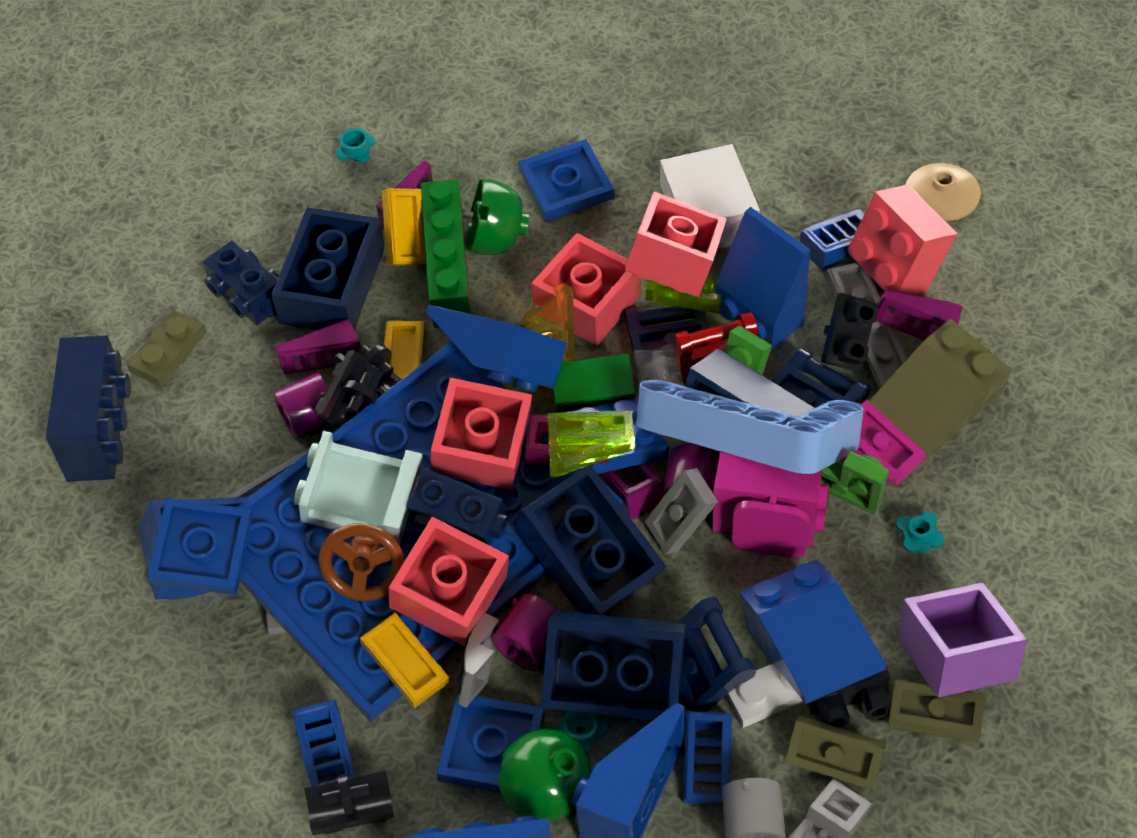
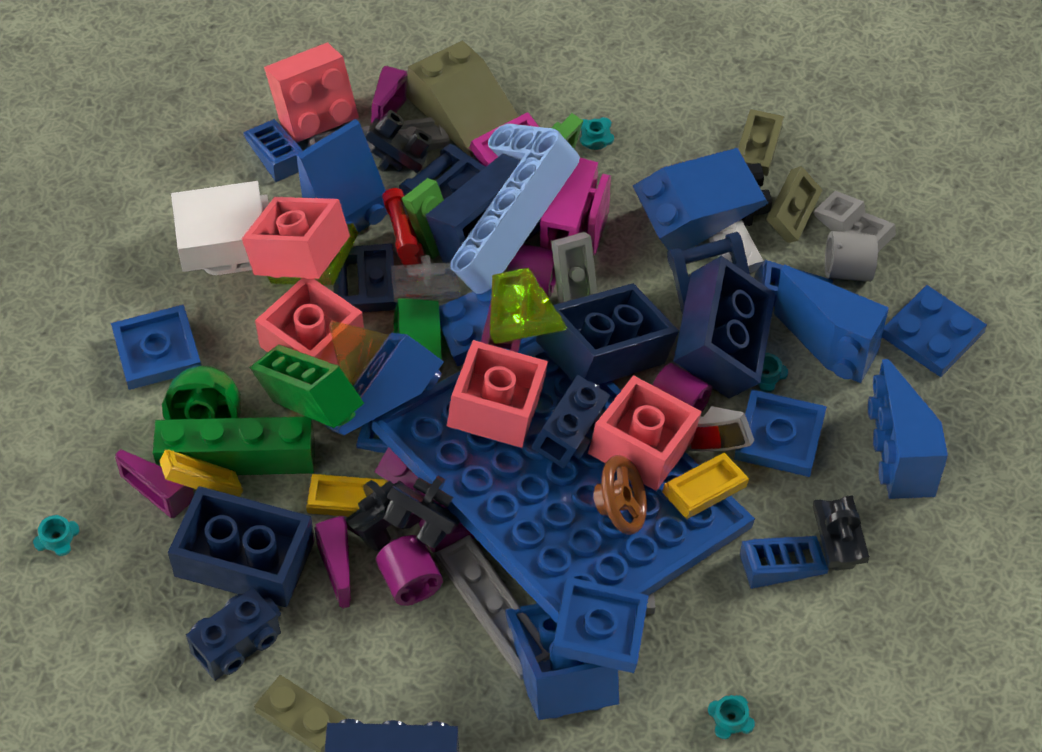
camera: 90 degrees left, 0 degrees up
light aqua panel [294,431,422,545] -> none
green cylinder [498,728,591,824] -> none
medium lavender piece [897,583,1027,698] -> none
tan dish [906,163,981,221] -> none
none -> green brick [249,344,364,428]
none -> teal plate [708,695,755,739]

